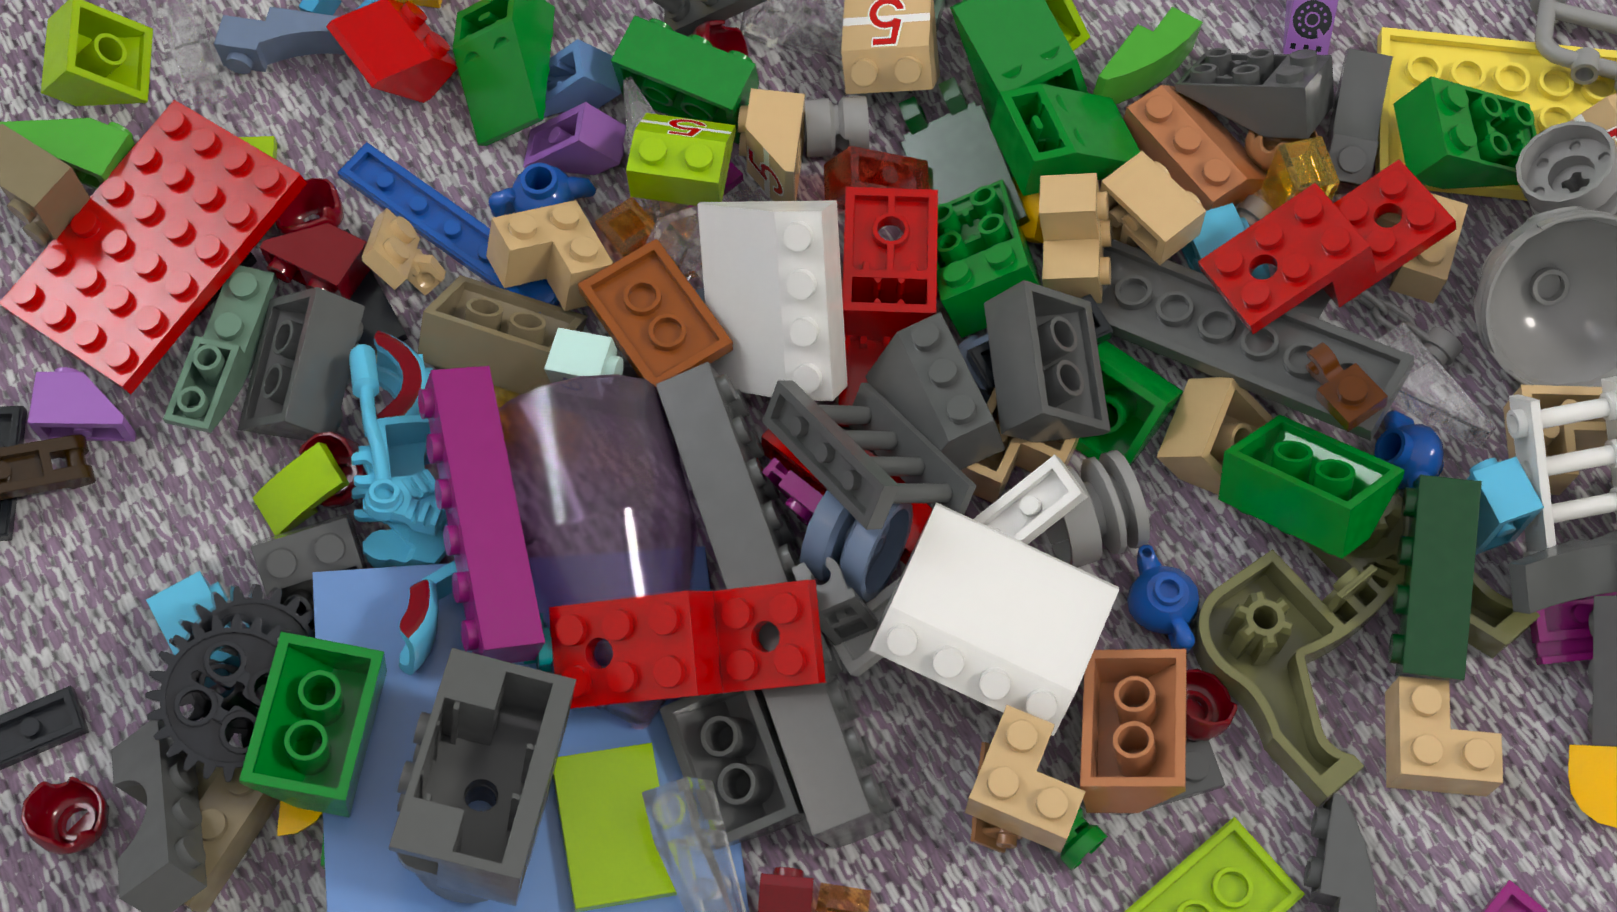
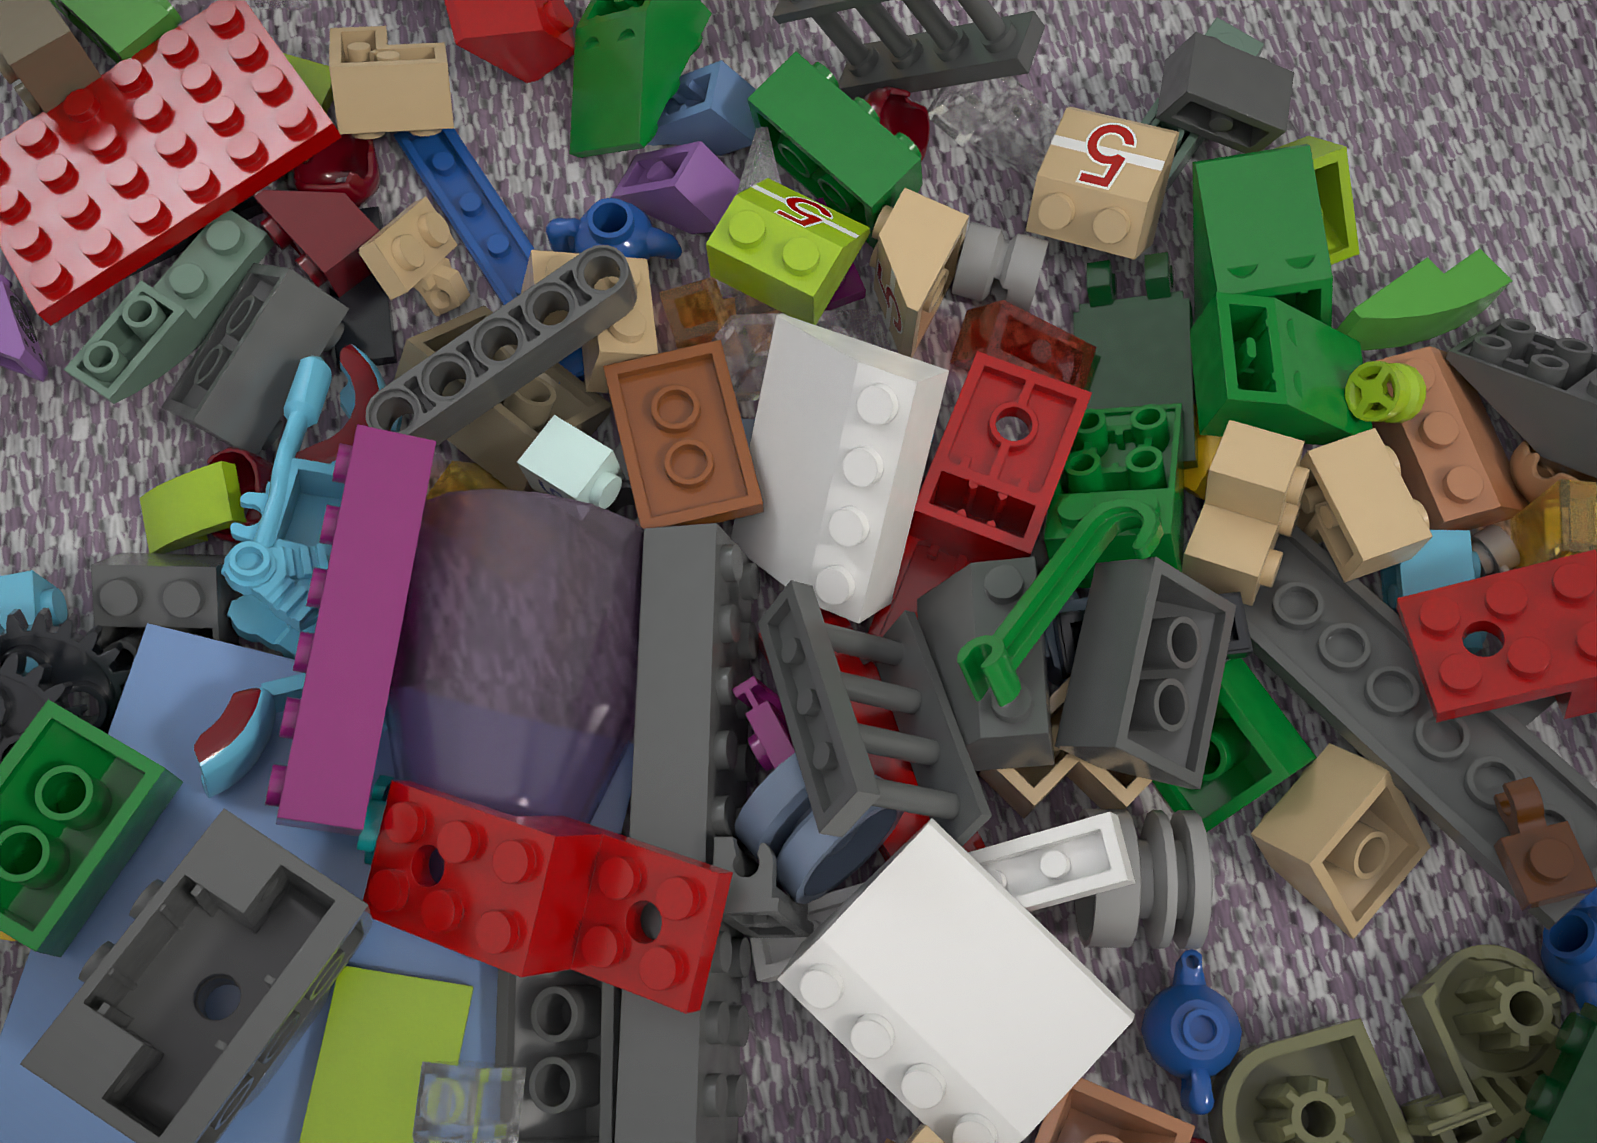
camera: 20 degrees right, 5 degrees up
green slope [1218,415,1405,559] -> none
none -> tan brick [329,26,454,139]
none -> dark grey beam [366,245,637,447]
none -> green piece [957,498,1163,707]
none -> lime wheel [1345,361,1426,423]

